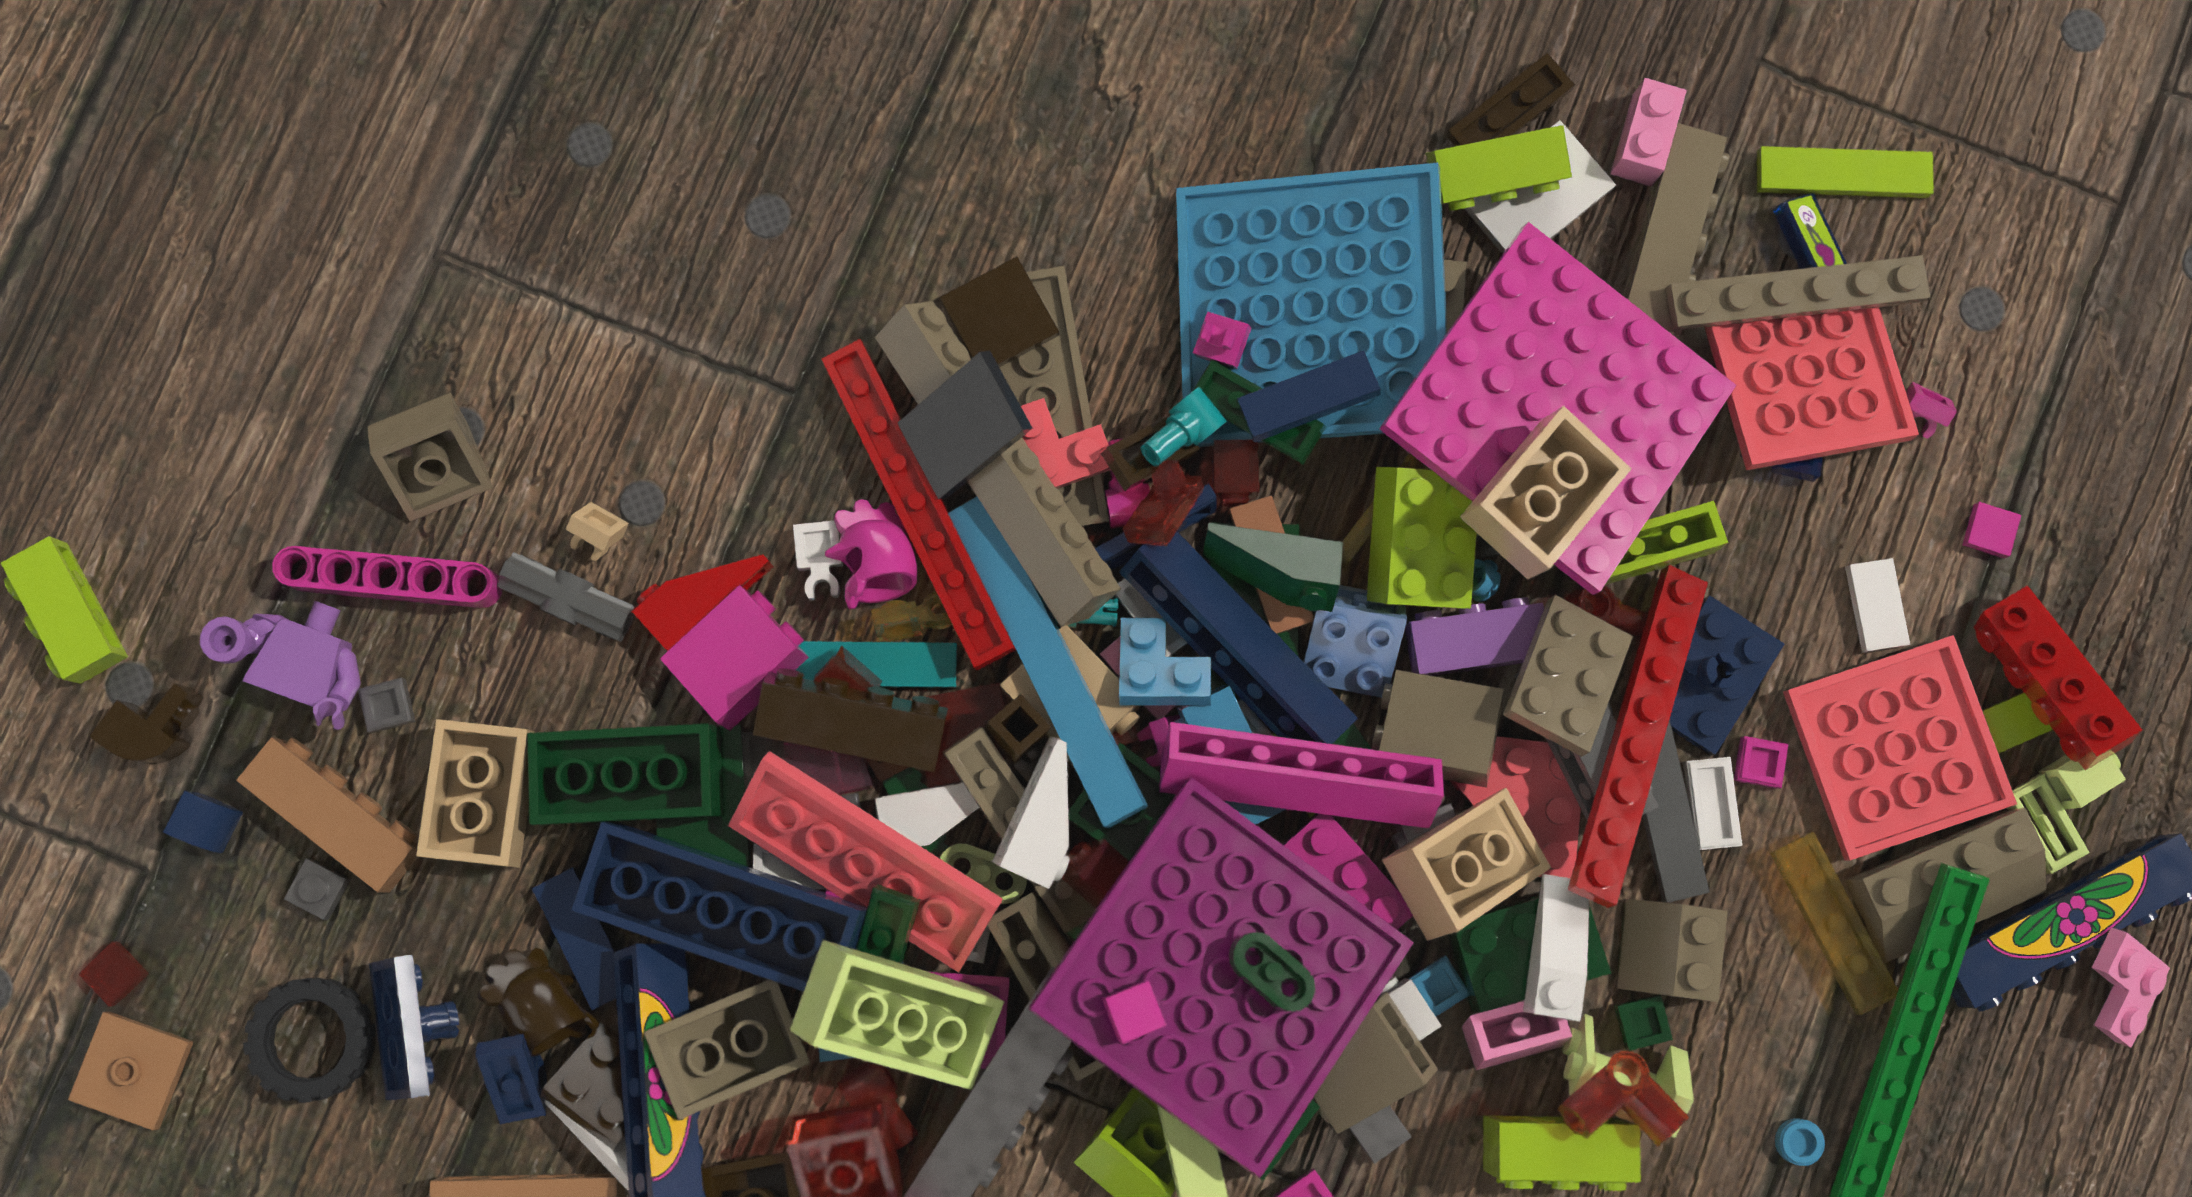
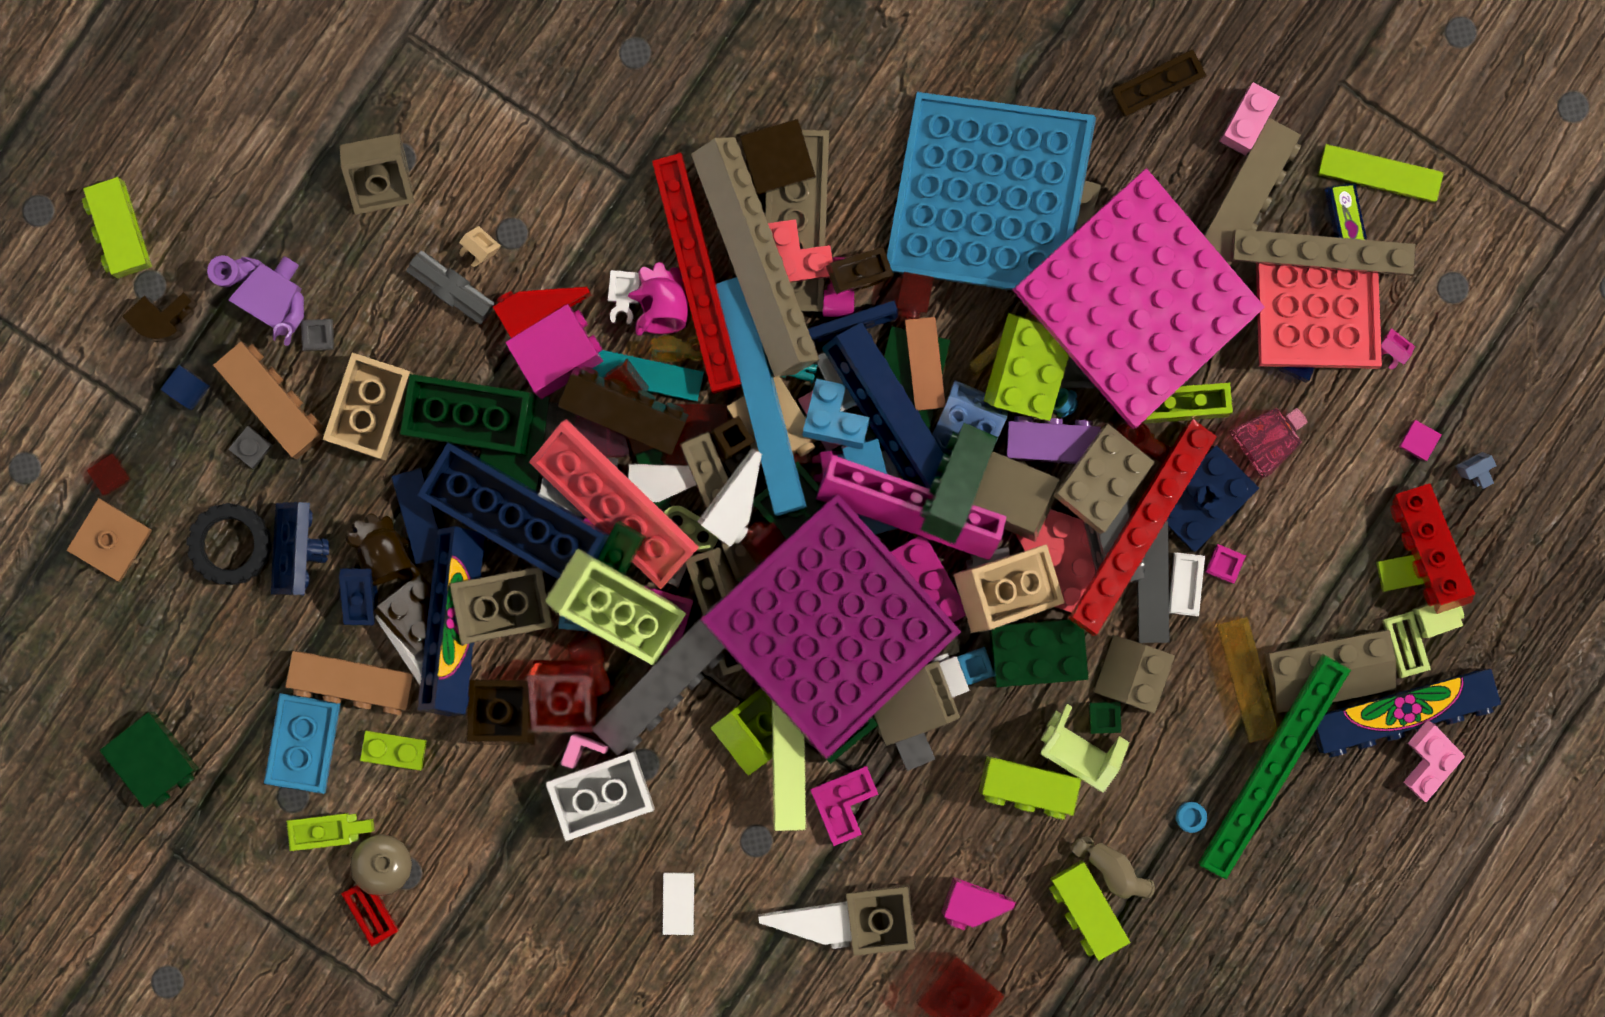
camera: 15 degrees right, 5 degrees up
dark pink beam [272,546,503,608] -> none
black tile [897,350,1033,499] -> none
dark pink tile [1102,981,1166,1044] -> none
clear red hinge [1123,460,1204,546] -> none
teal pin [1140,387,1227,466] -> none
dark pink tile [1193,311,1252,369] -> none
dark green tile [1193,359,1326,465] -> none
slope [1202,523,1343,612] -> none
dark green plate [1229,932,1315,1012] -> none
dark blue tile [1237,350,1381,443] -> none
lime brick [1426,125,1572,211] -> none
tan brick [1460,406,1632,579] -> none
bright pink brick [1462,1001,1572,1070] -> none
white tile [1464,120,1616,254] -> none
white slope [1523,874,1589,1021] -> none
clear red piece [1558,1051,1689,1147] -> none
coral plate [1783,635,2017,861] -> none
white tile [1845,558,1910,653] -> none
none -> dark green brick [920,423,998,545]
none -> clear pink torso [1229,408,1308,479]
none -> sand blue tile [1455,452,1497,489]

